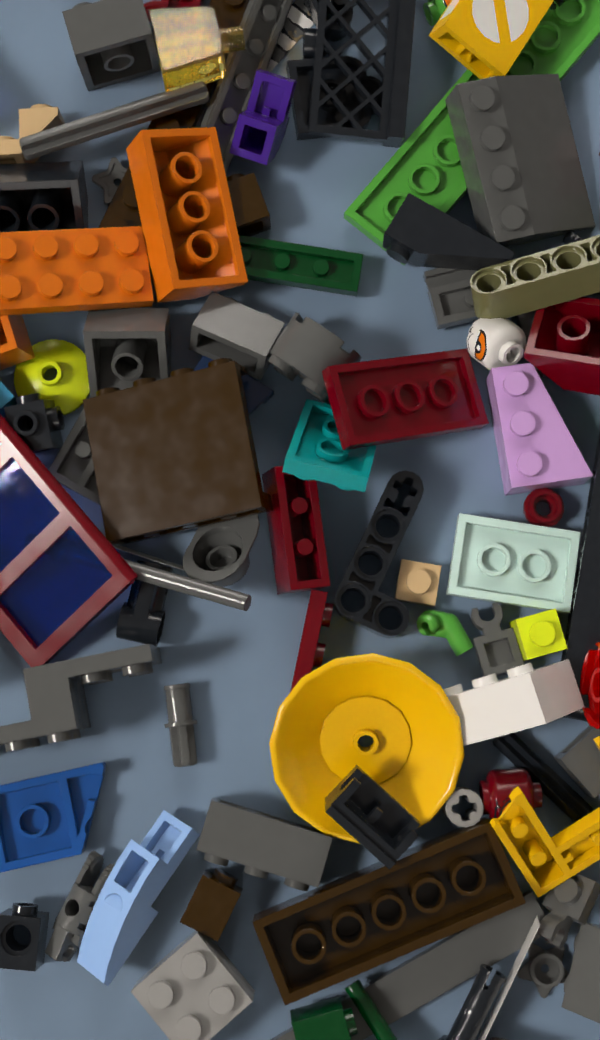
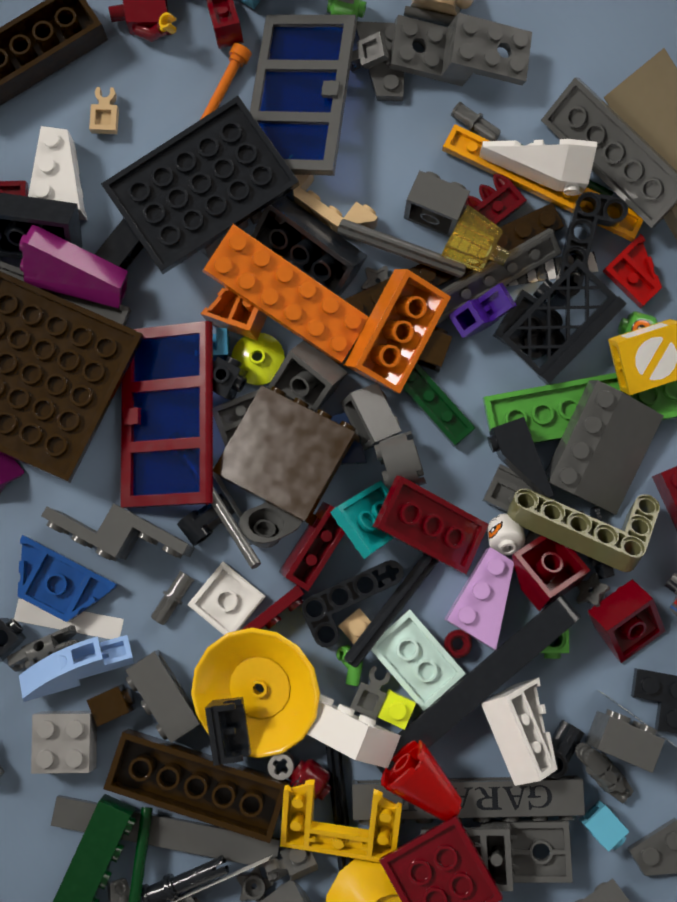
camera: 35 degrees right, 0 degrees up
none -> white sticker [14,599,124,639]
none -> white tile [187,562,266,635]
none -> black axle [344,554,438,668]

